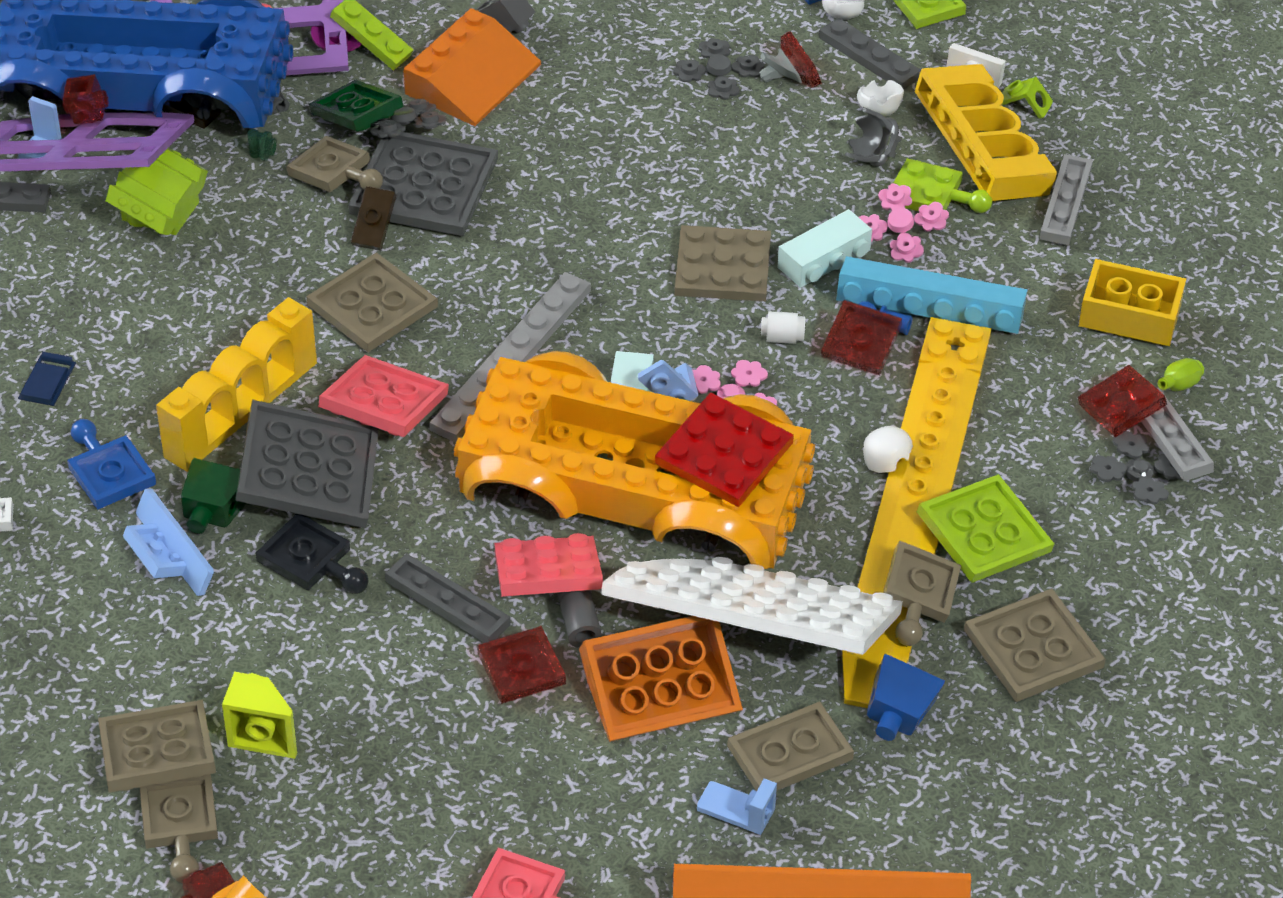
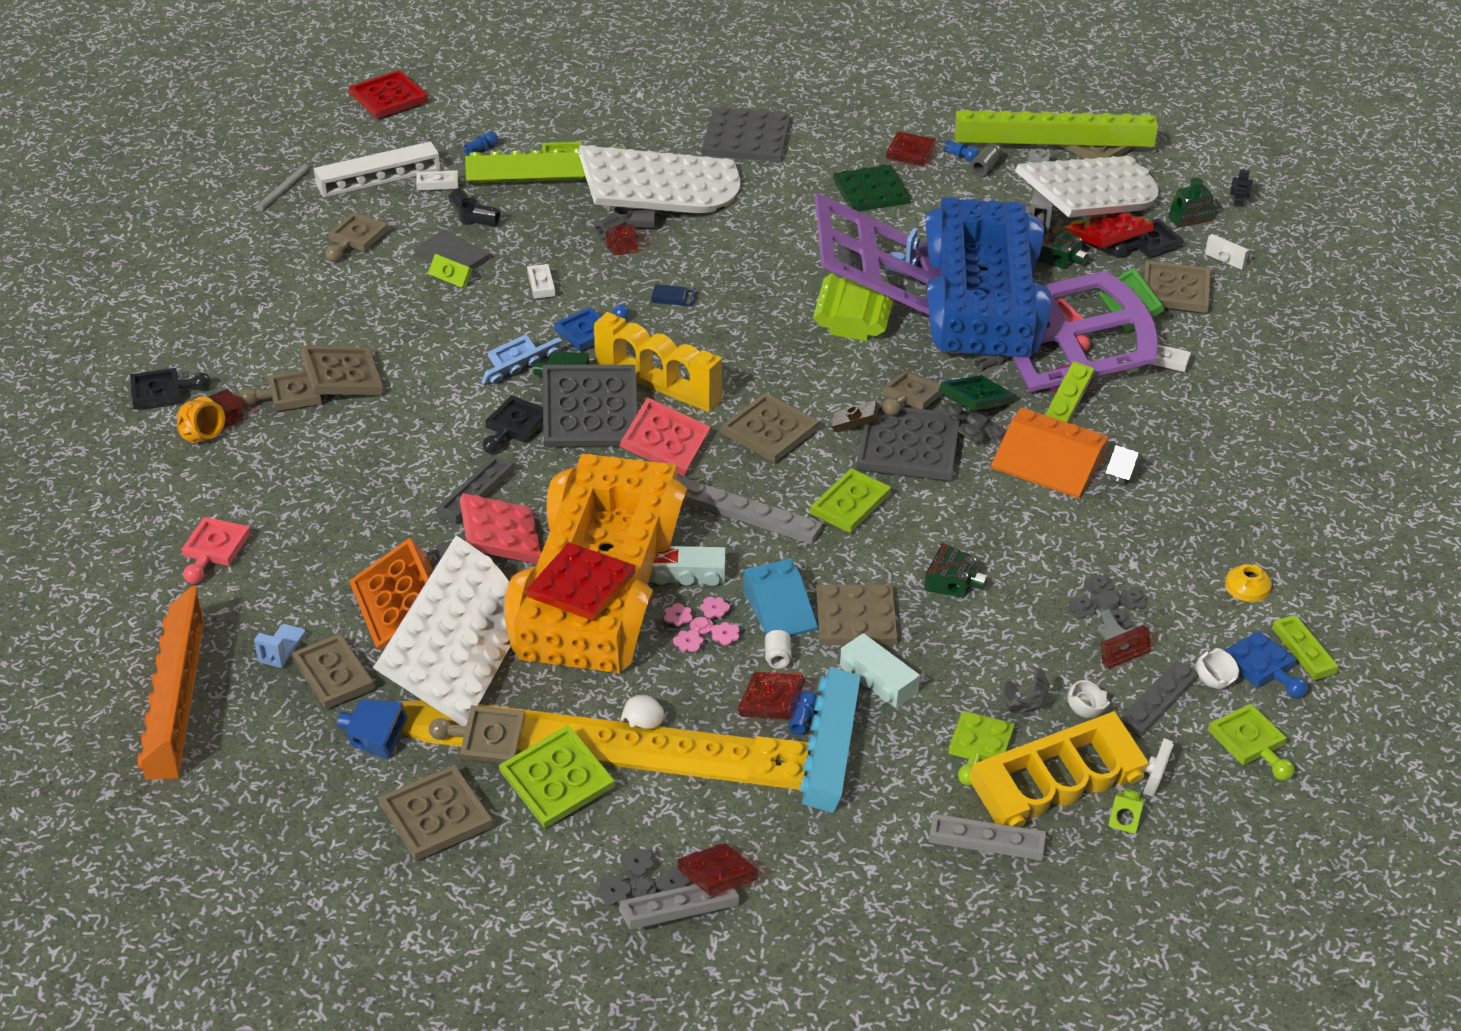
camera: 85 degrees right, 5 degrees down
clear red brick [63,74,109,124] -> none
neon yellow slope [222,672,297,759] -> none
clear green plate [247,129,277,161] -> none
clear red plate [477,626,566,704] -> none
light blue bracket [638,360,699,401] -> none
bright pink plant [859,183,949,263] -> none
yellow brick [1079,259,1186,346] -> none
lime plant [1157,358,1204,392] -> none
none -> dark azure slope [743,558,818,637]
none -> lime plate [810,468,891,533]
none -> torso [924,543,988,598]

